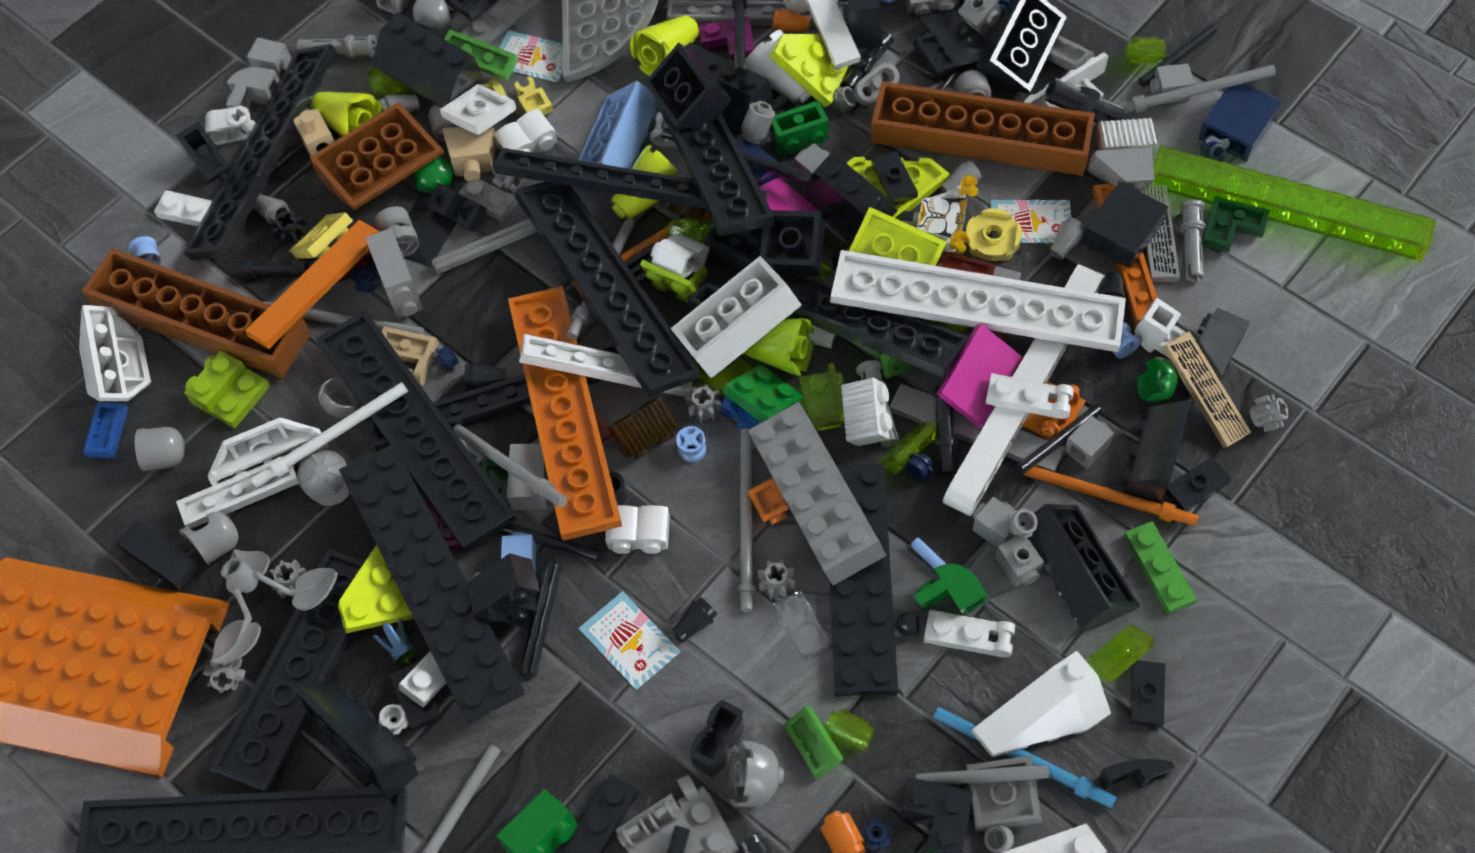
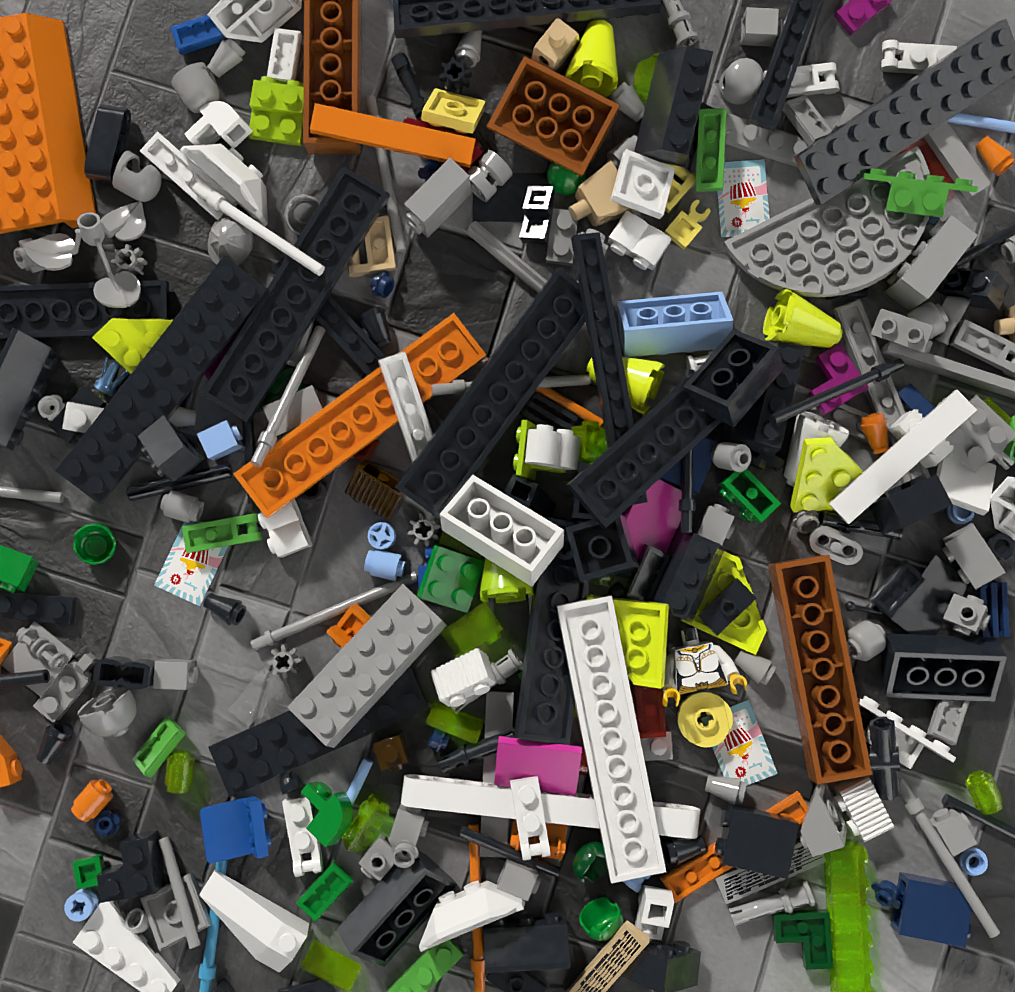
camera: 65 degrees right, 25 degrees up
none -> green hair [73,523,116,565]
none -> light grey brick [153,659,198,690]
none -> light grey brick [160,490,204,523]
none -> bright green plate [182,513,263,553]
none -> white brick [185,101,253,148]
none -> blue bracket [200,796,271,864]
none -> light grey cone [207,38,246,78]
none -> white plate [267,28,302,84]
none -> green plate [296,860,354,922]
none -> clear neon green hinge [342,794,390,854]
none -> light blue brick [364,549,406,581]
none -> dark brown brick [373,731,410,772]
none -> white wedge [419,880,525,952]
none -> dark green hair [572,842,608,883]
none -> light blue plate [959,847,988,876]

